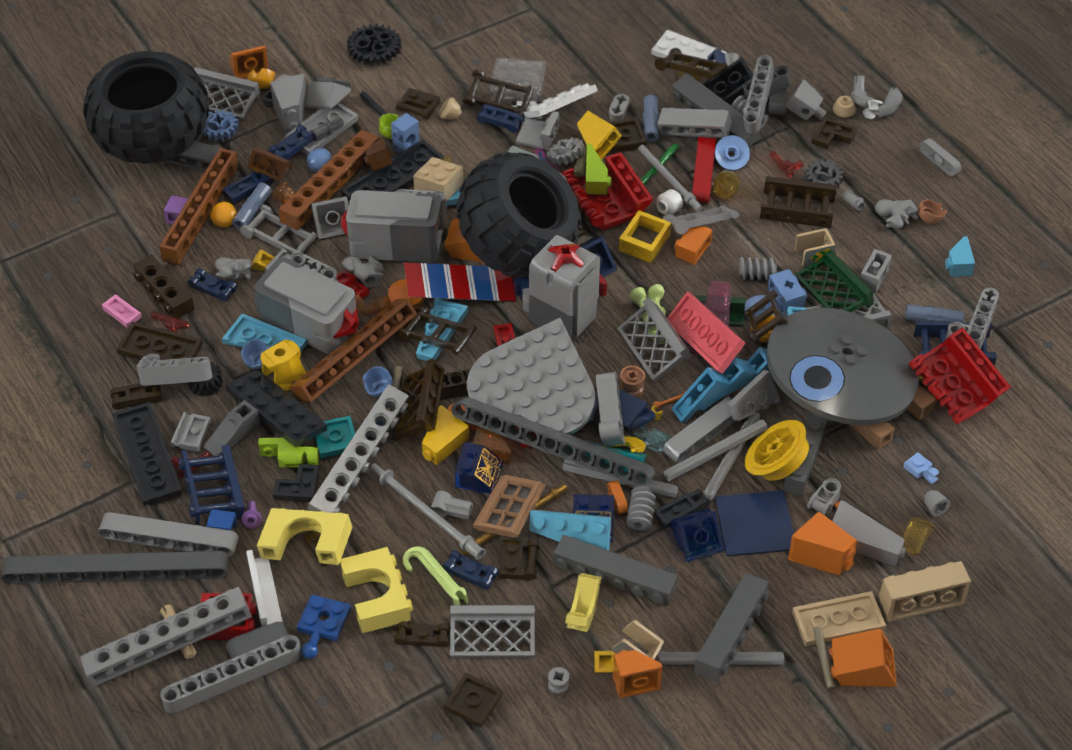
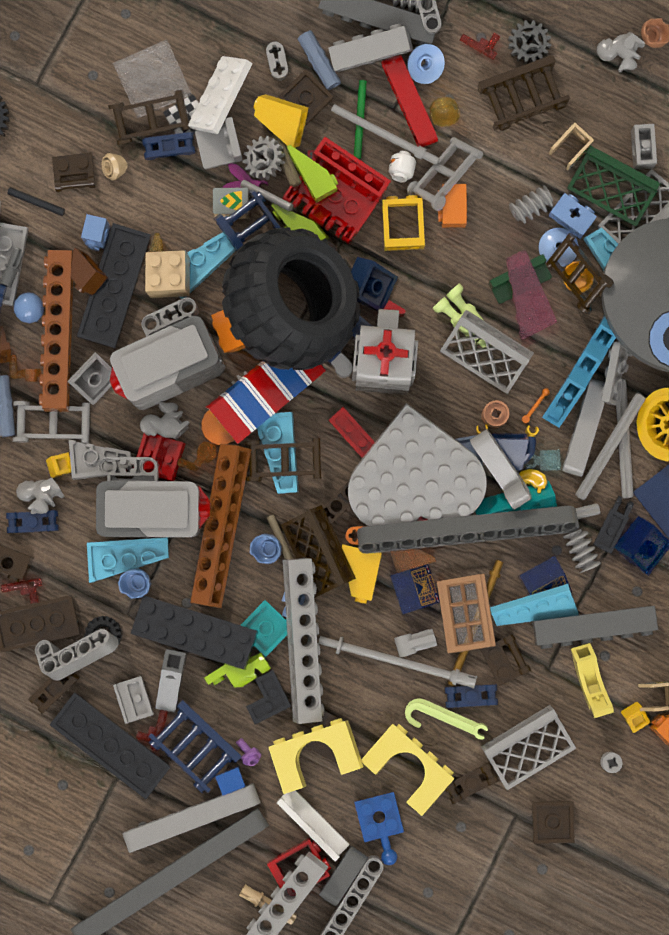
camera: 30 degrees left, 35 degrees up
yellow piece [260,339,306,391] -> none
lime hair [379,113,398,139] -> none
orange beam [607,480,628,515] -> none
coral plate [667,291,745,374] -> none
light grey pin [842,190,865,211] -> none

